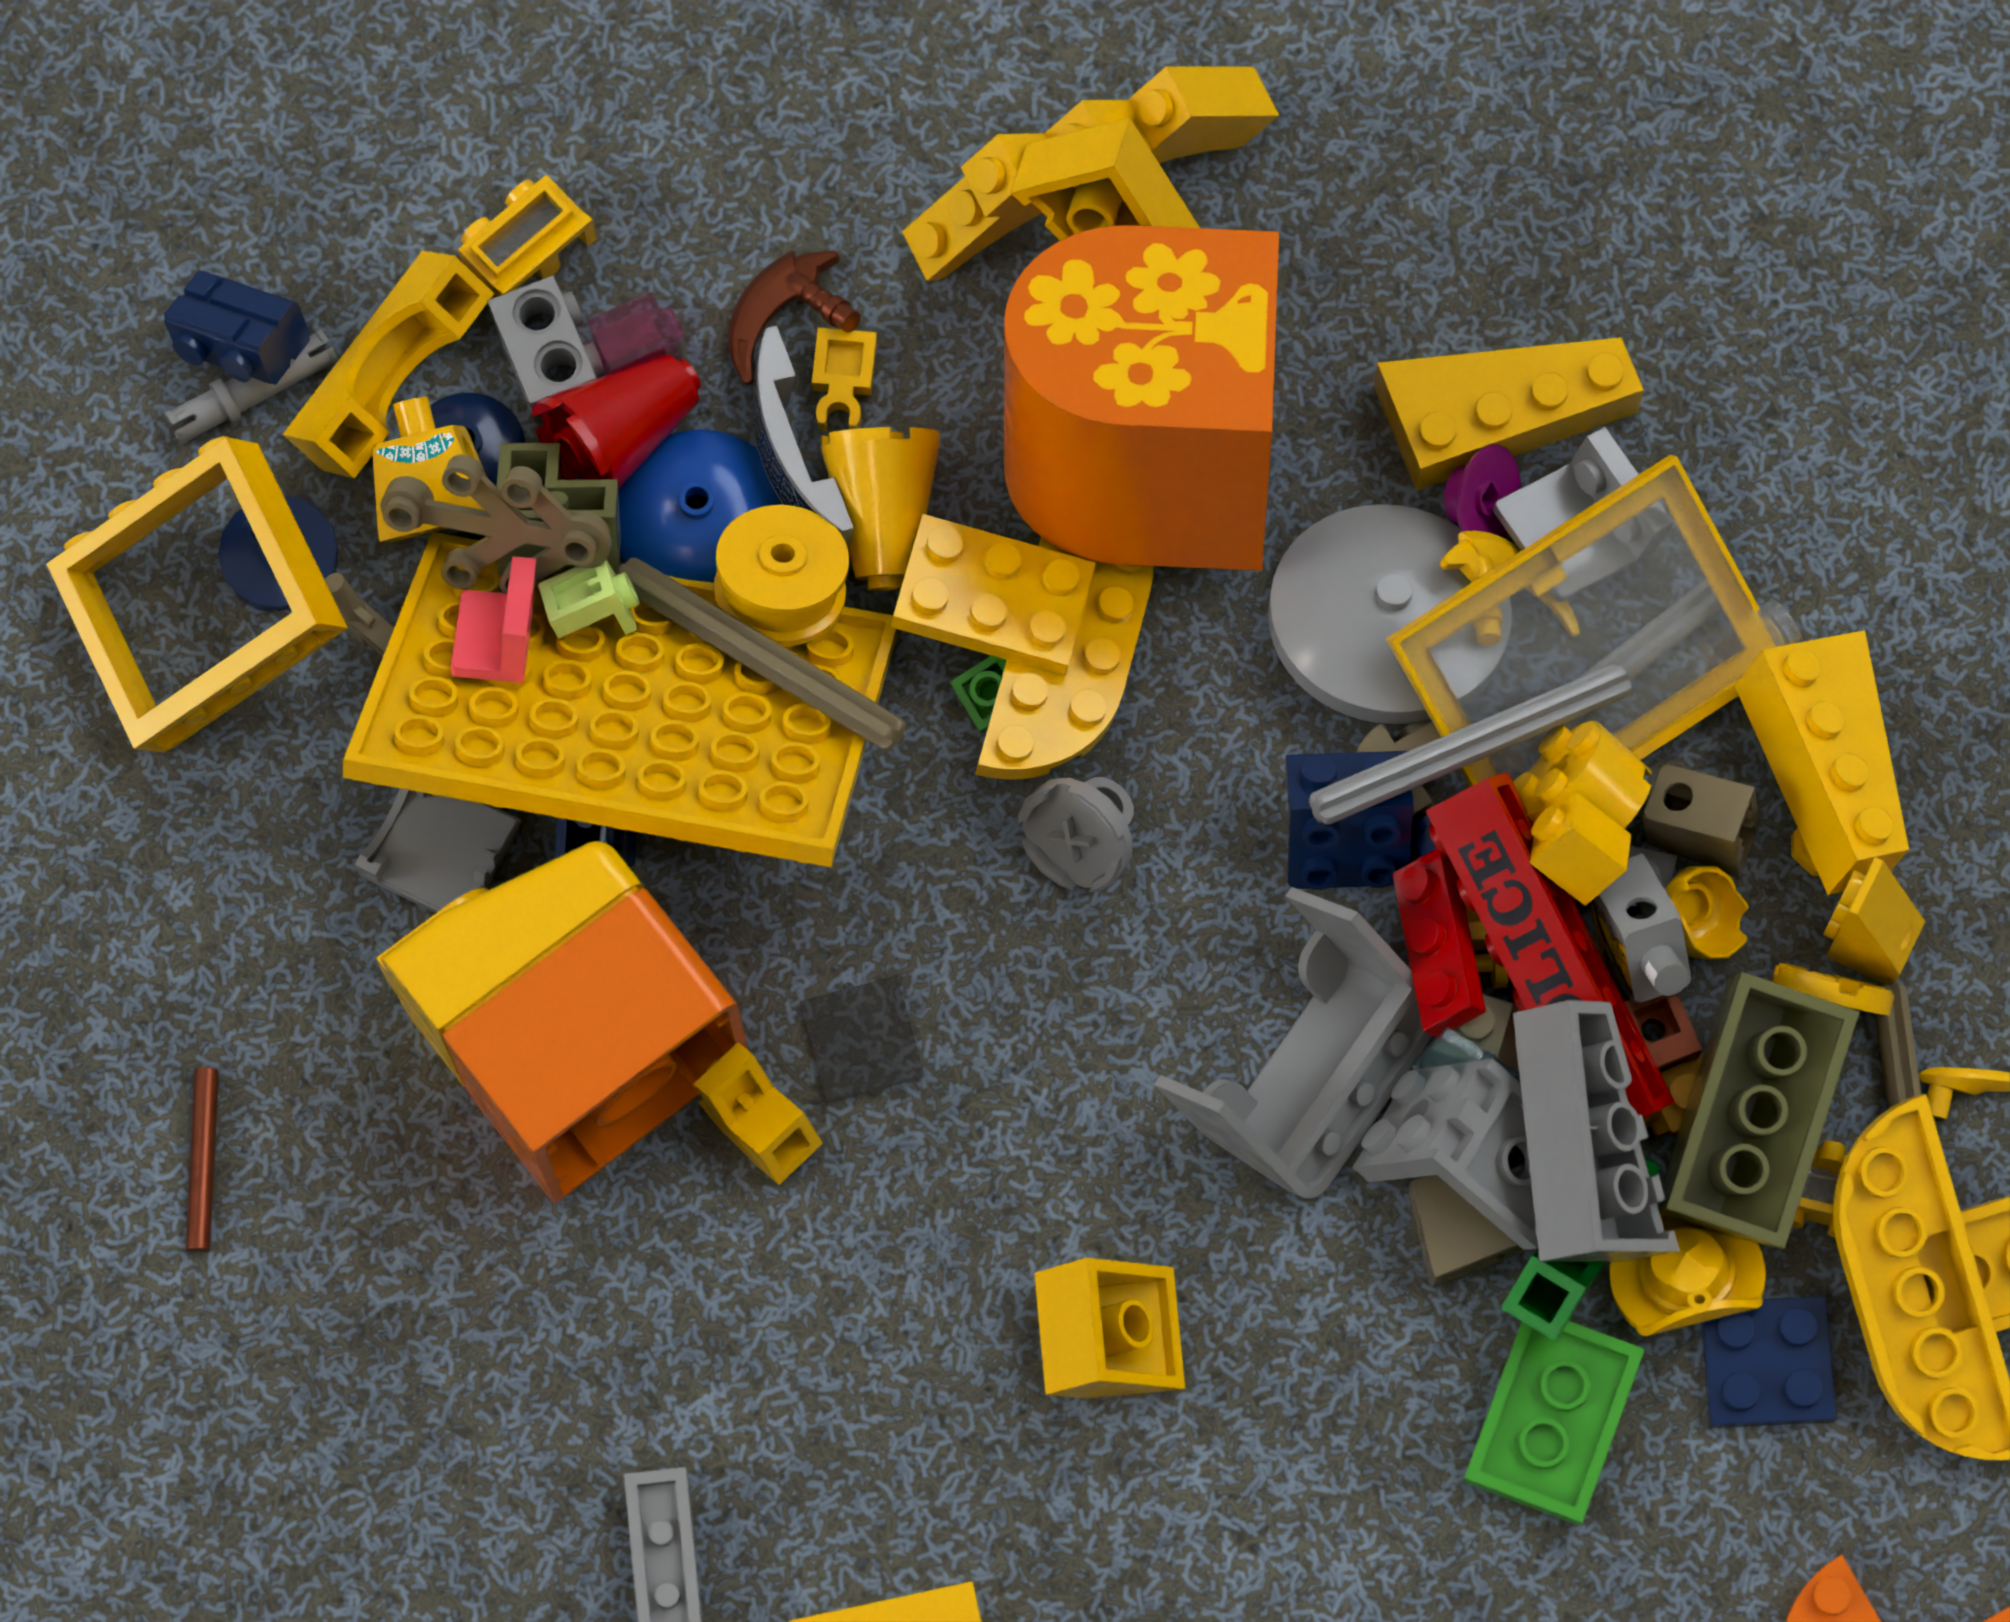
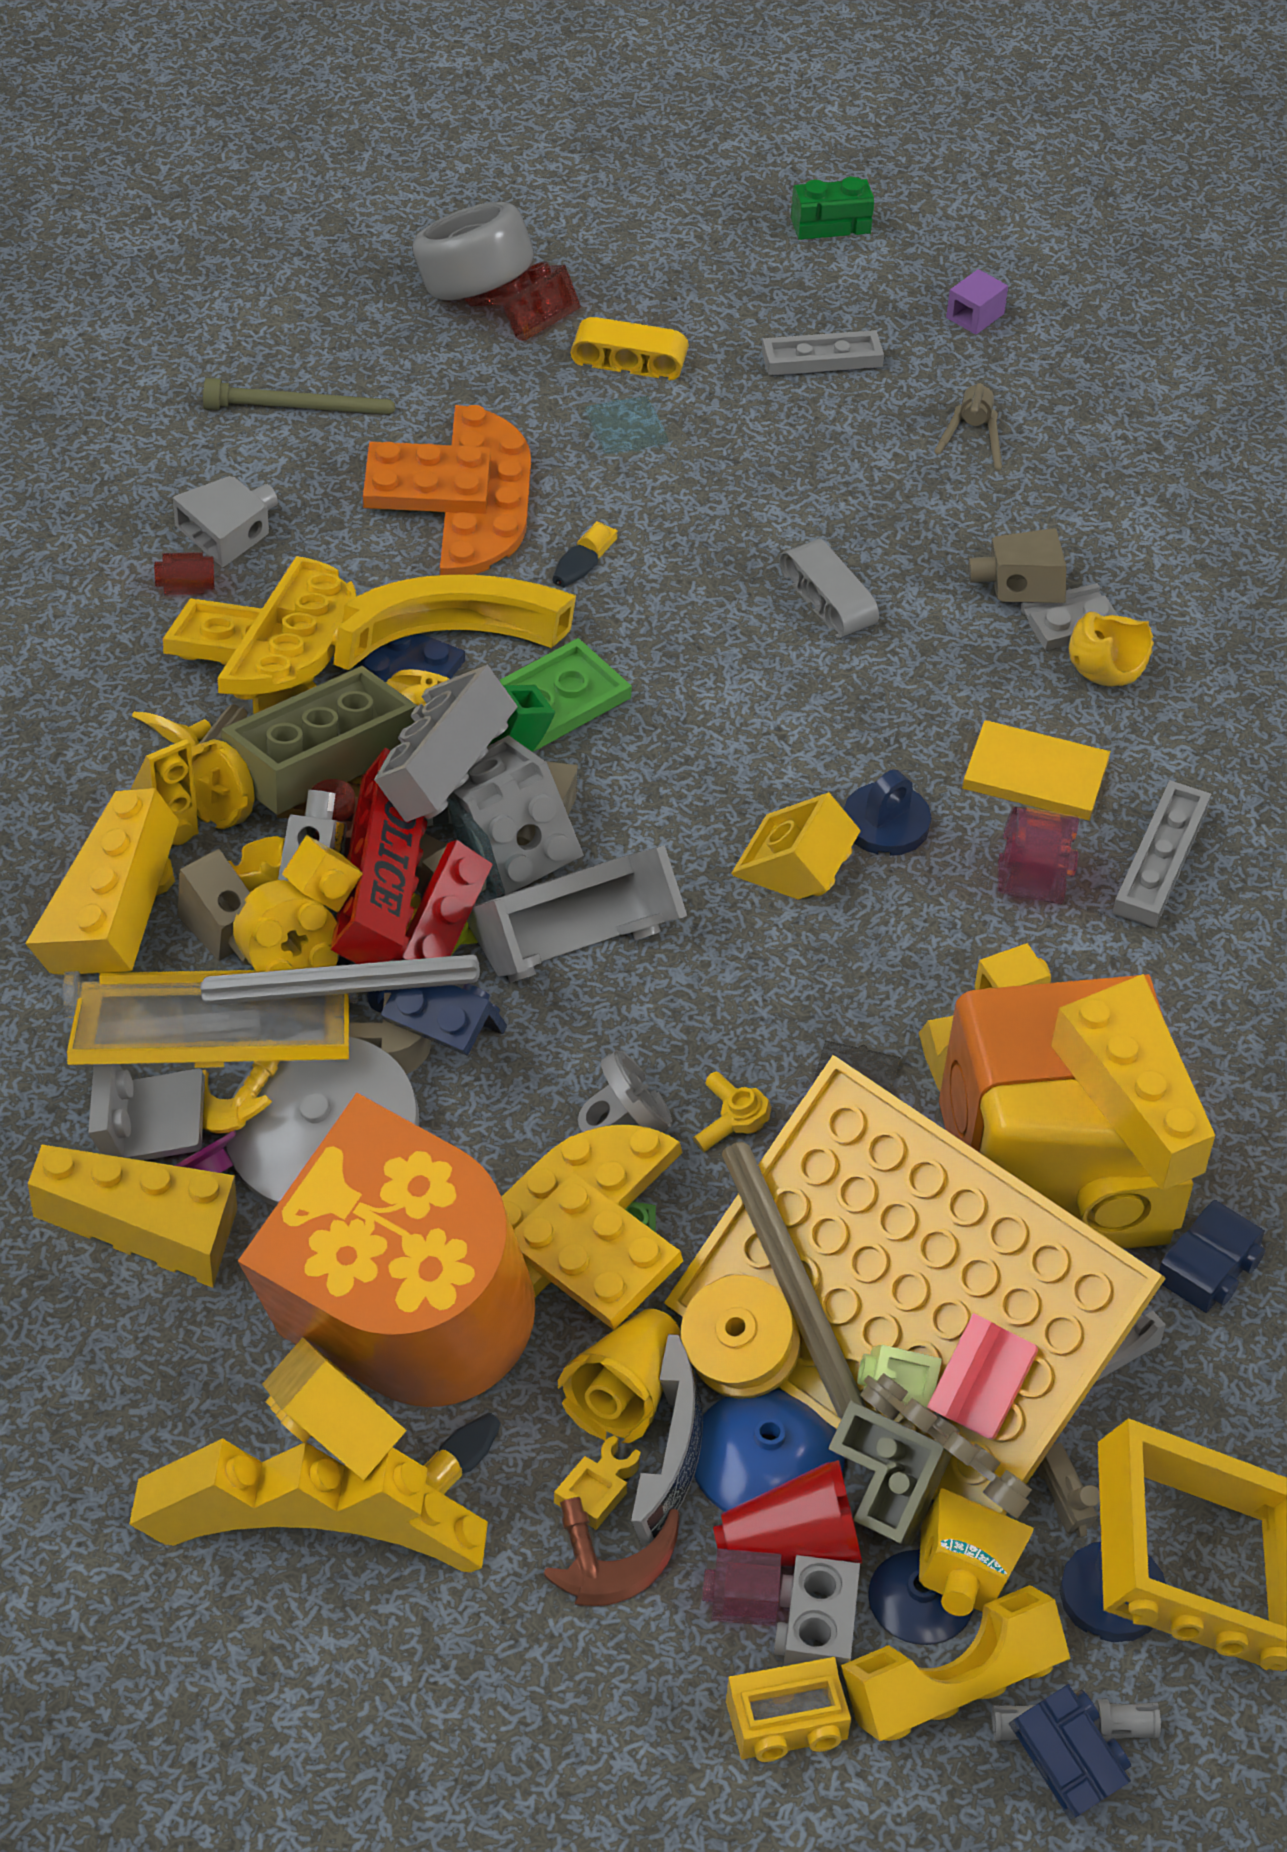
camera: 155 degrees left, 25 degrees down
none -> clear red tile [311,779,355,822]
none -> yellow arch [332,575,576,670]
none -> black piece [424,1412,501,1494]
none -> yellow piece [693,1072,772,1152]
none -> dark blue tile [843,770,932,856]
none -> yellow brick [974,943,1051,990]
none -> clear pink brick [997,806,1079,904]
none -> yellow wedge [1051,974,1215,1191]
none -> dark blue brick [1159,1200,1266,1313]

